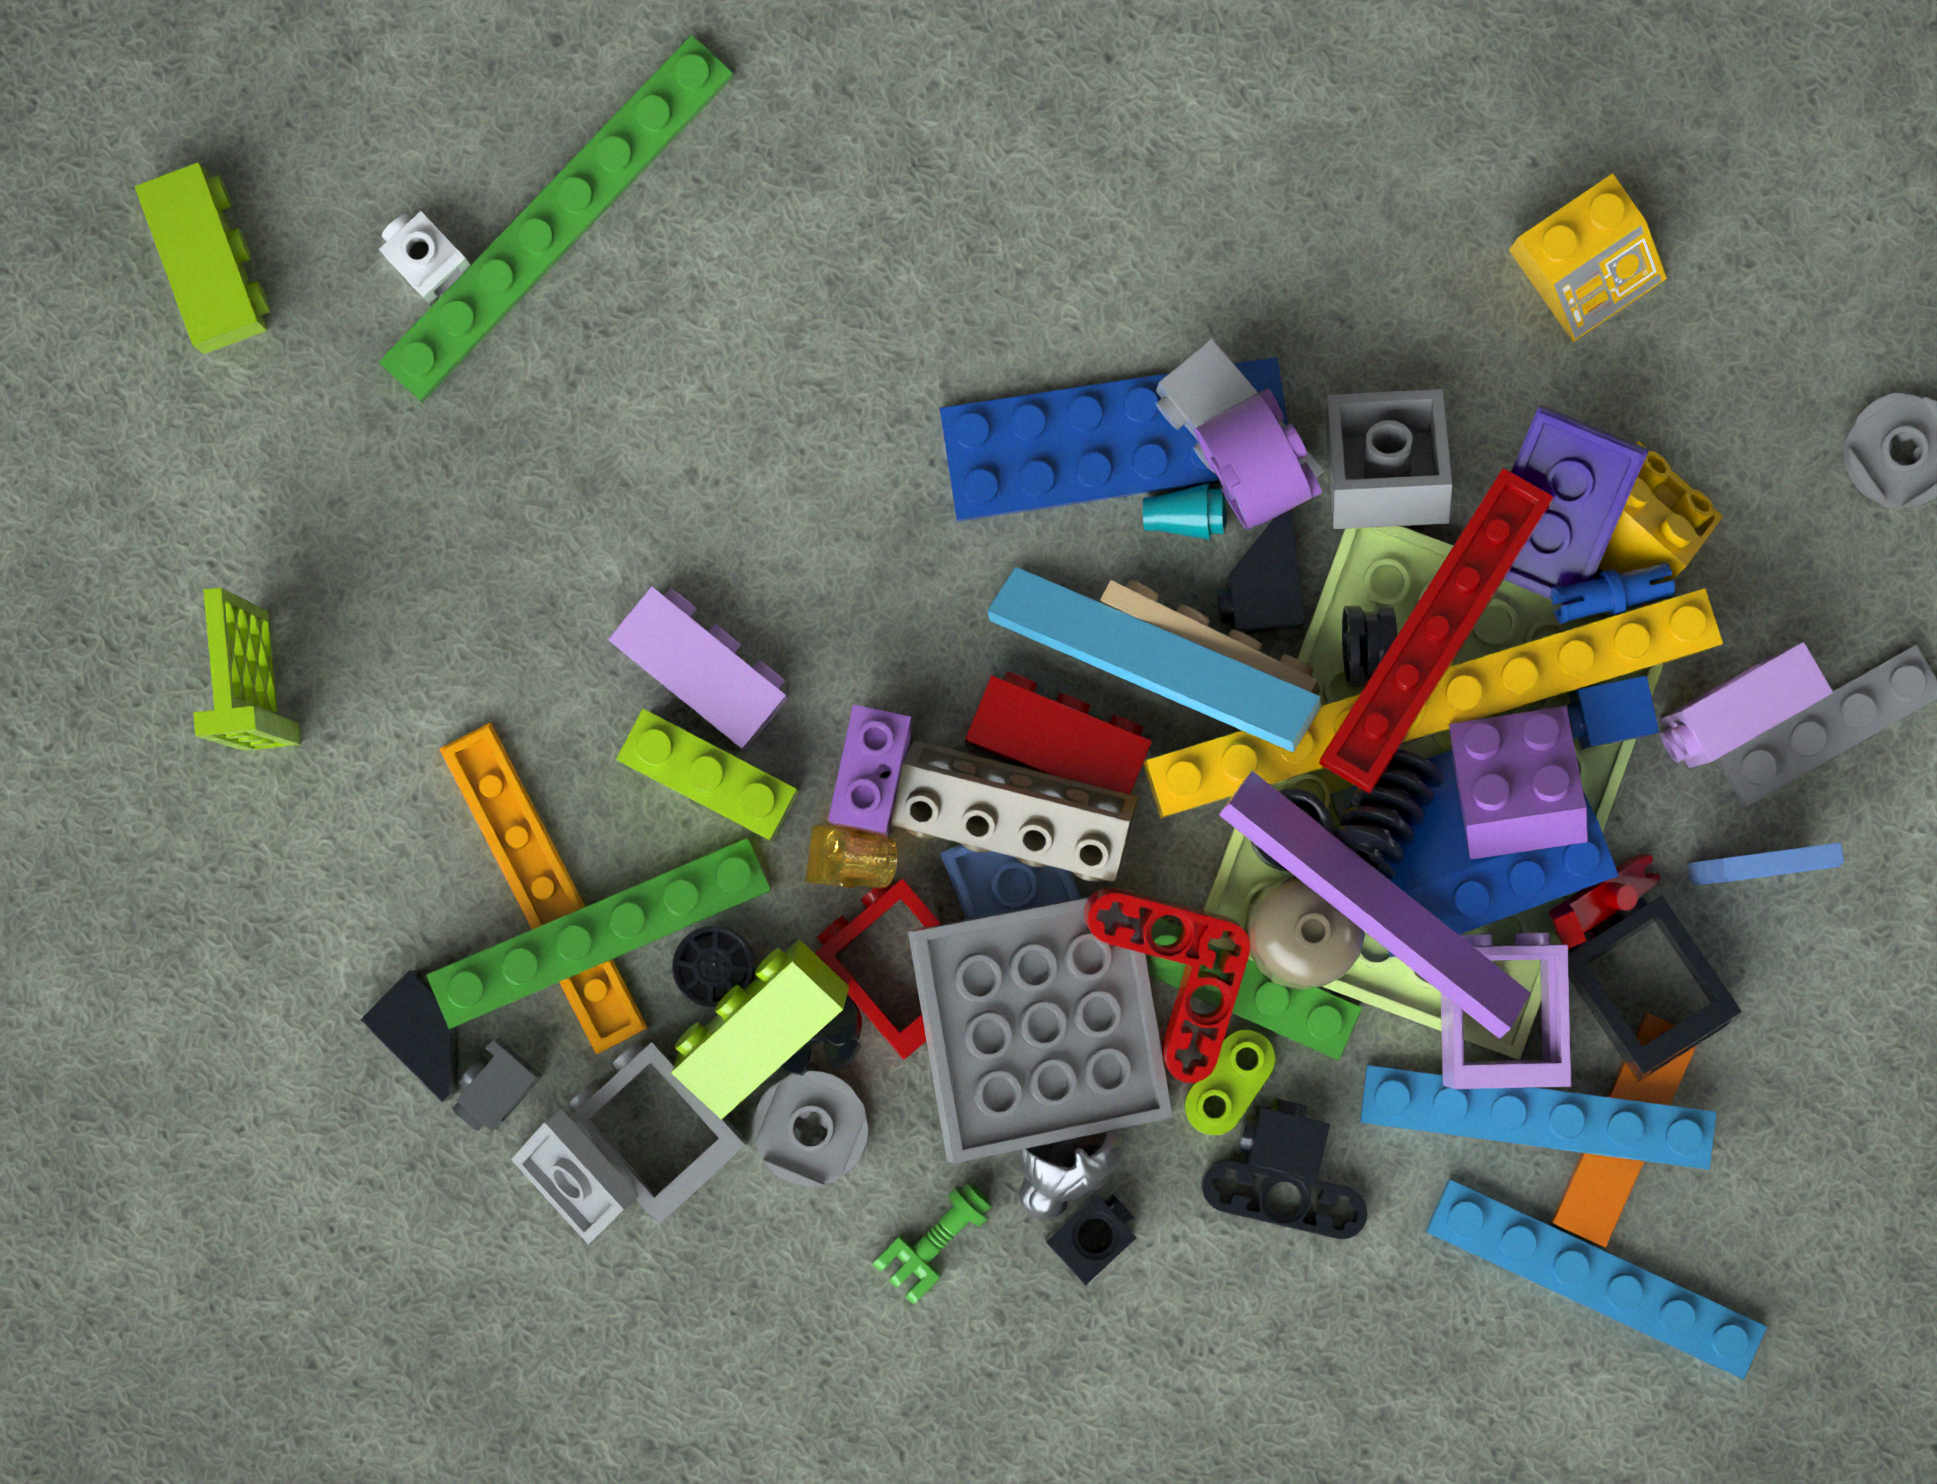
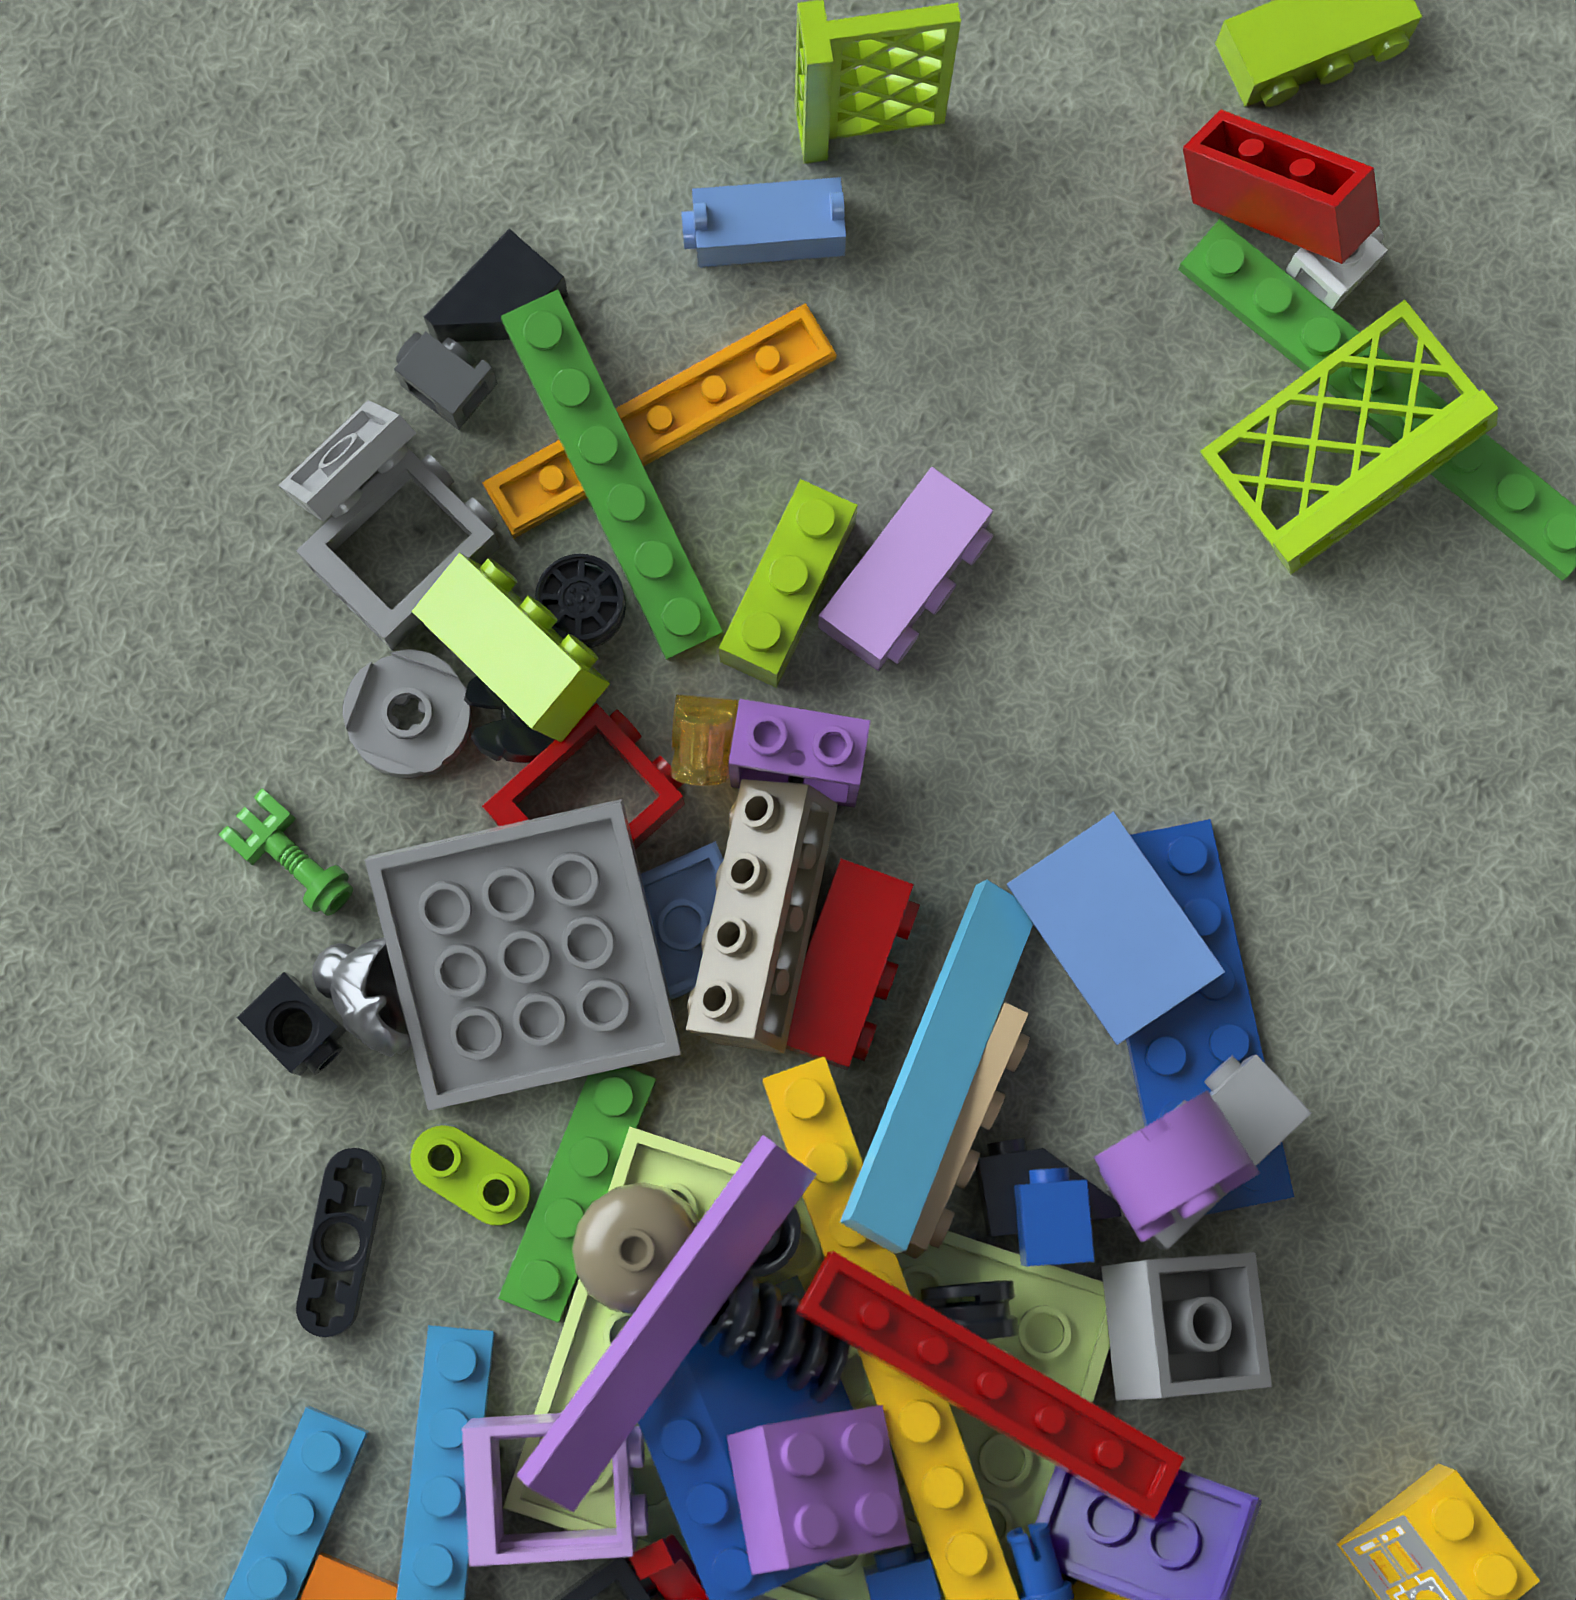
camera: 85 degrees right, 5 degrees down
red beam [1084,887,1250,1083] -> none
teal cone [1143,483,1227,540] -> none
black brick [1238,1098,1330,1181] -> none
none -> medium blue brick [681,177,846,267]
none -> medium blue tile [1007,812,1225,1046]
none -> blue brick [1014,1168,1094,1267]
none -> red brick [1182,109,1380,264]
none -> lime fence [1200,299,1498,574]

